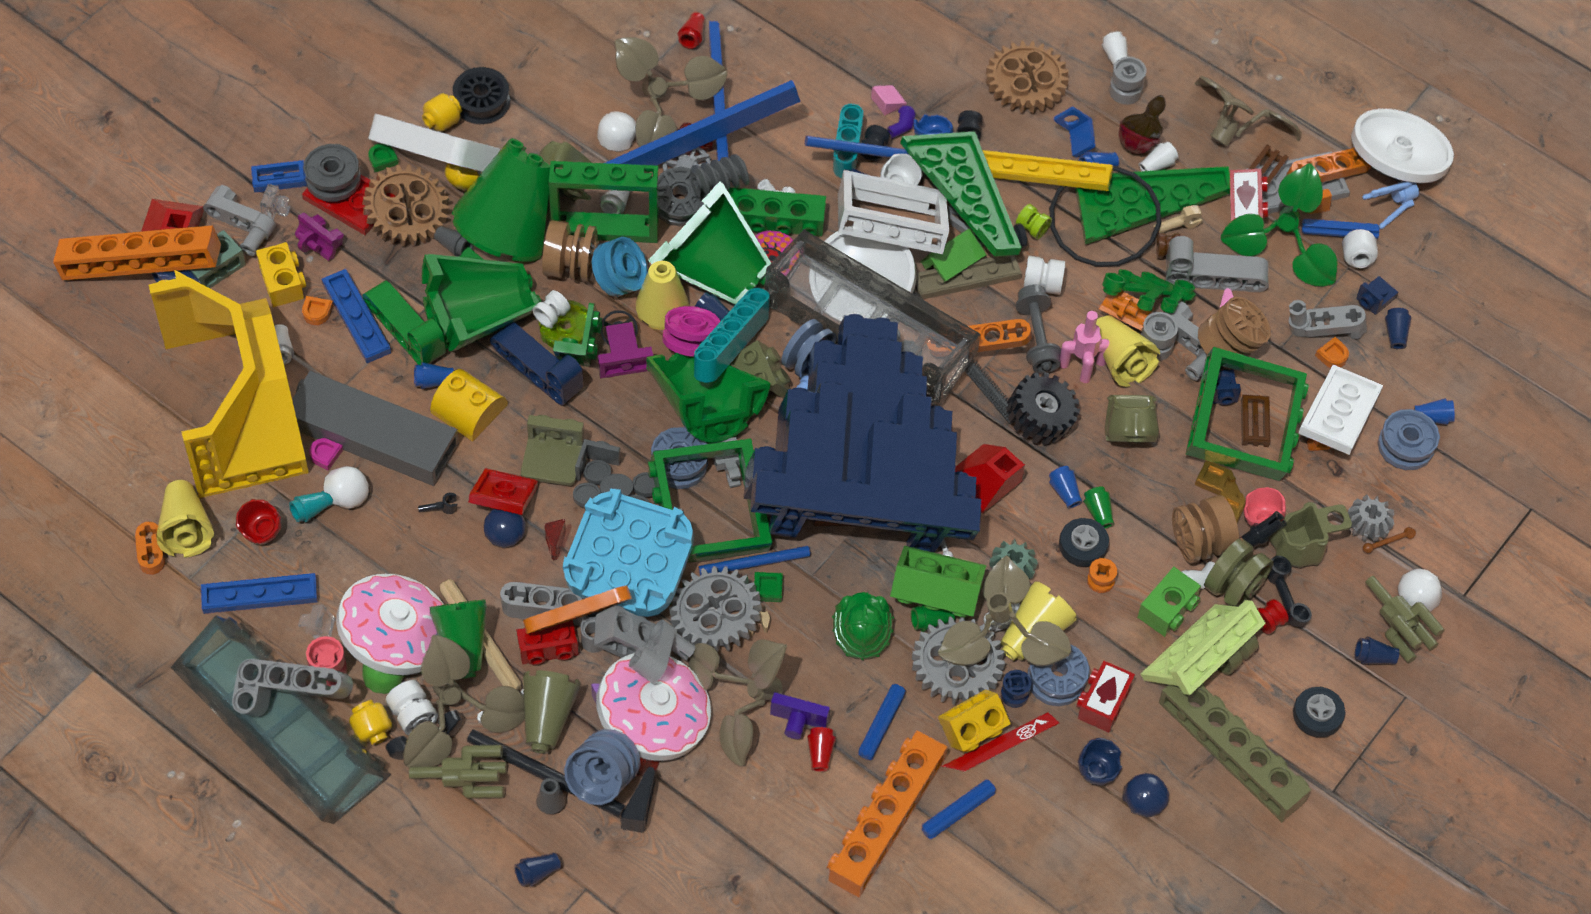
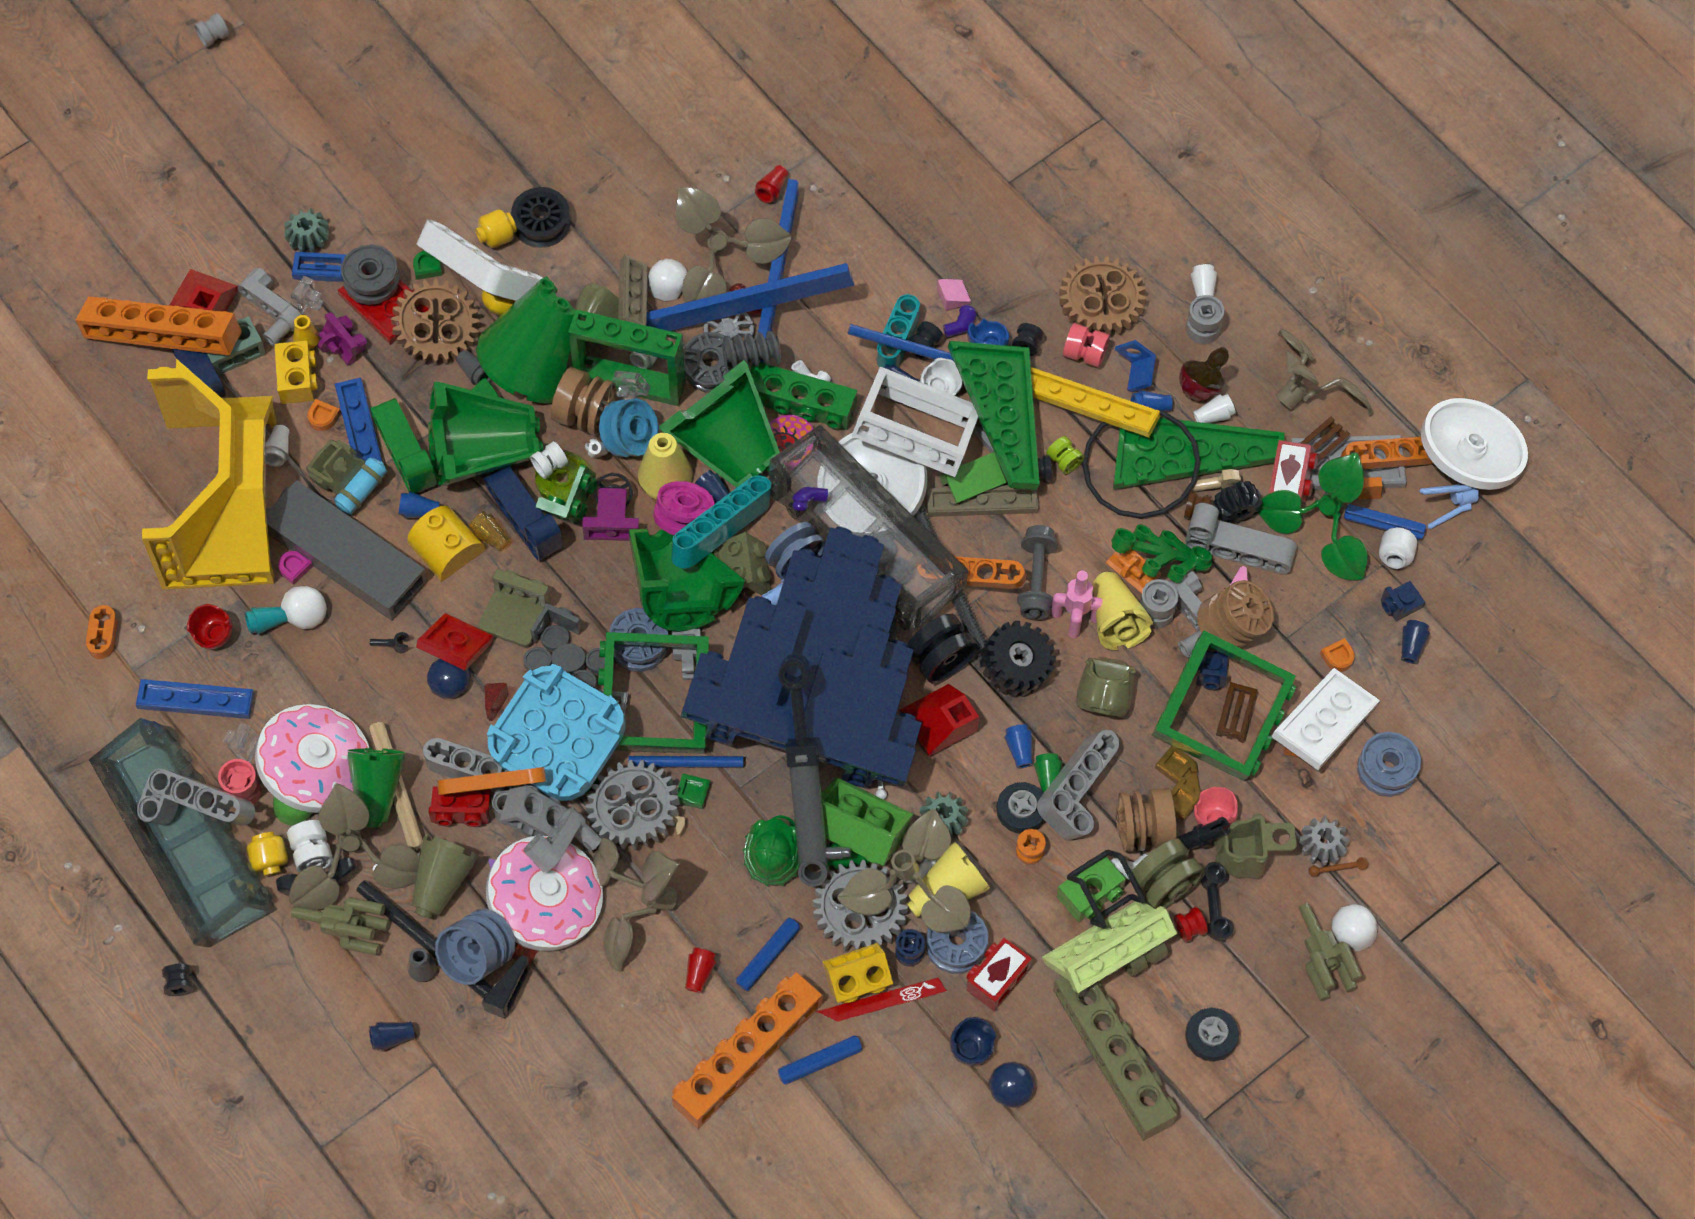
camera: 15 degrees right, 5 degrees up
light yellow cone [156,480,214,557] -> none
dark purple tile [770,692,830,739] -> none
white wheel [1024,256,1065,295] -> none
light grey beam [1289,300,1367,339] -> none
dark blue cone [1354,636,1399,665] -> none
blue cone [1414,398,1455,425] -> none
none -> black wheel [162,963,194,996]
none -> sand green gear [284,208,329,253]
none -> yellow cone [293,315,320,350]
none -> olive piece [306,439,388,515]
none -> clear yellow cone [469,511,510,551]
none -> white arm [585,439,609,458]
none -> clear tile [613,371,651,400]
none -> dark tan tile [618,254,647,325]
none -> dark grey piece [778,653,851,887]
none -> dark purple arm [792,487,828,511]
none -> black wheel [908,613,979,684]
none -> light grey beam [1037,729,1119,841]
none -> coral wheel [1063,323,1110,368]
none -> black piece [1067,850,1146,929]
none -> black gear [1213,481,1262,523]

